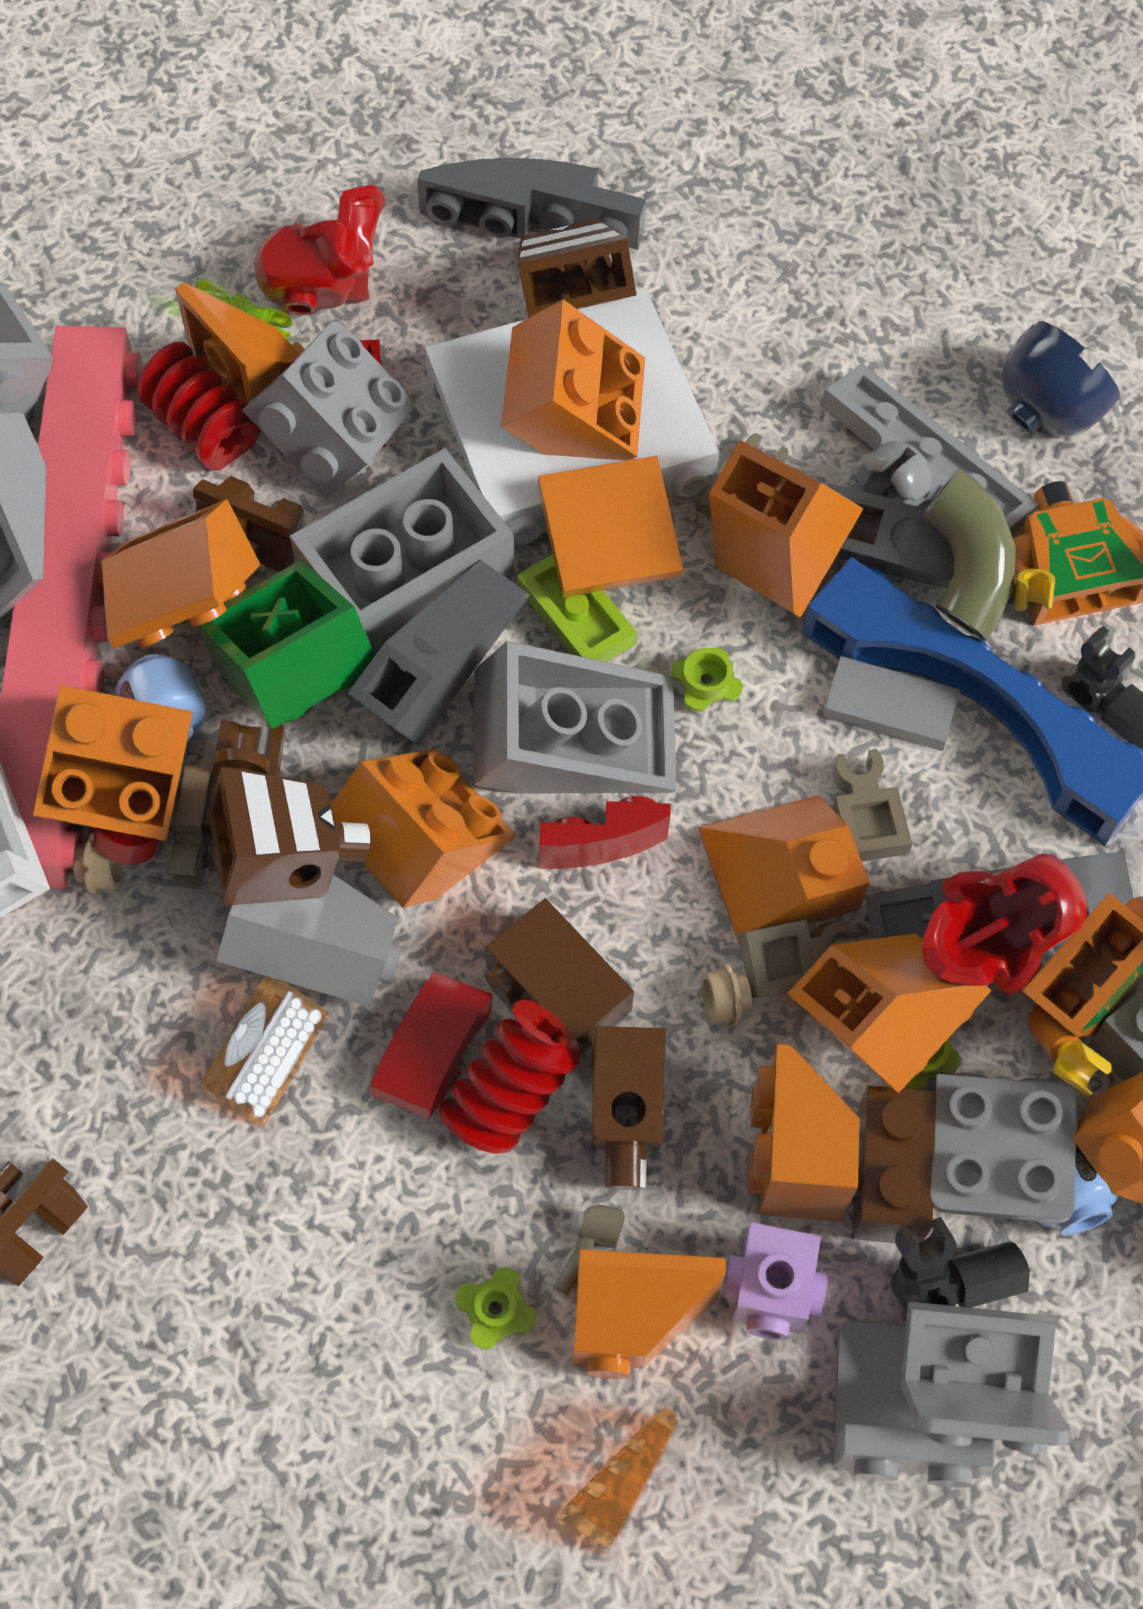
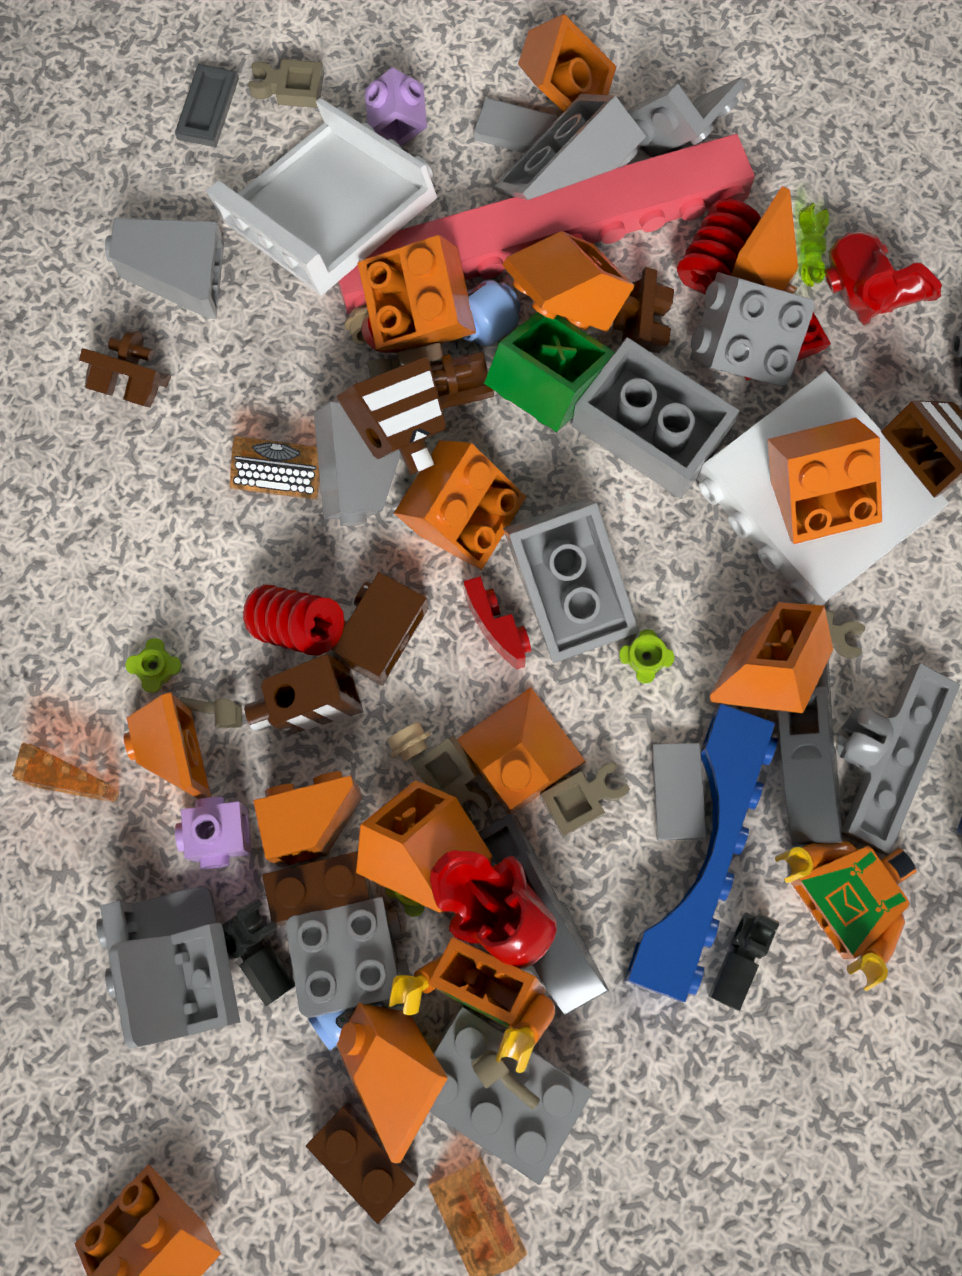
camera: 75 degrees right, 10 degrees up
dark grey slope [348,560,530,745] -> none
red slope [369,972,492,1119] -> none
lime plate [517,554,638,662] -> none
orange tile [537,455,684,598] -> none
olive cylinder [922,468,1016,642] -> none

